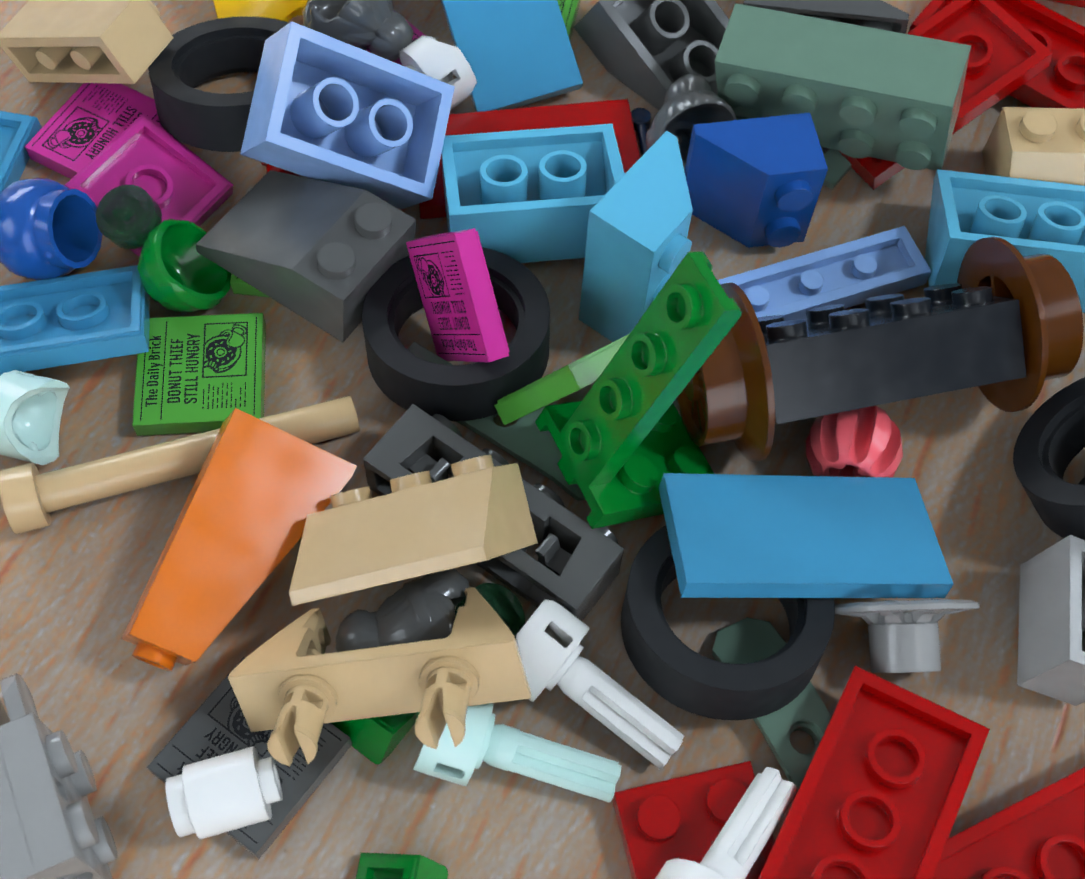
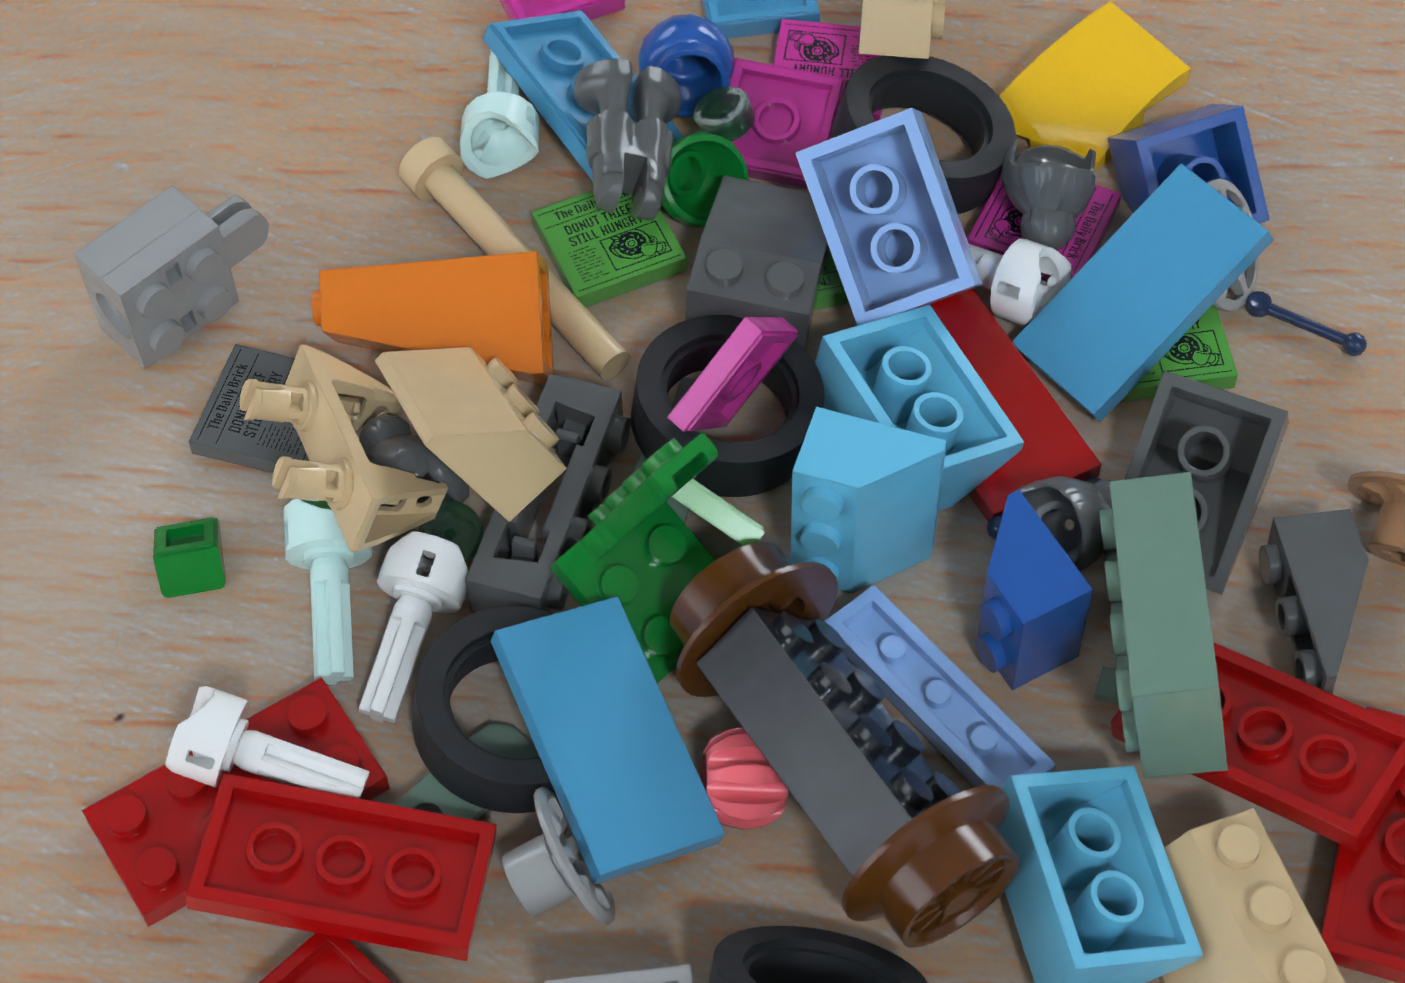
camera: 75 degrees right, 5 degrees down
white brick [165,746,282,840] -> none
none -> dark grey piece [574,58,681,220]

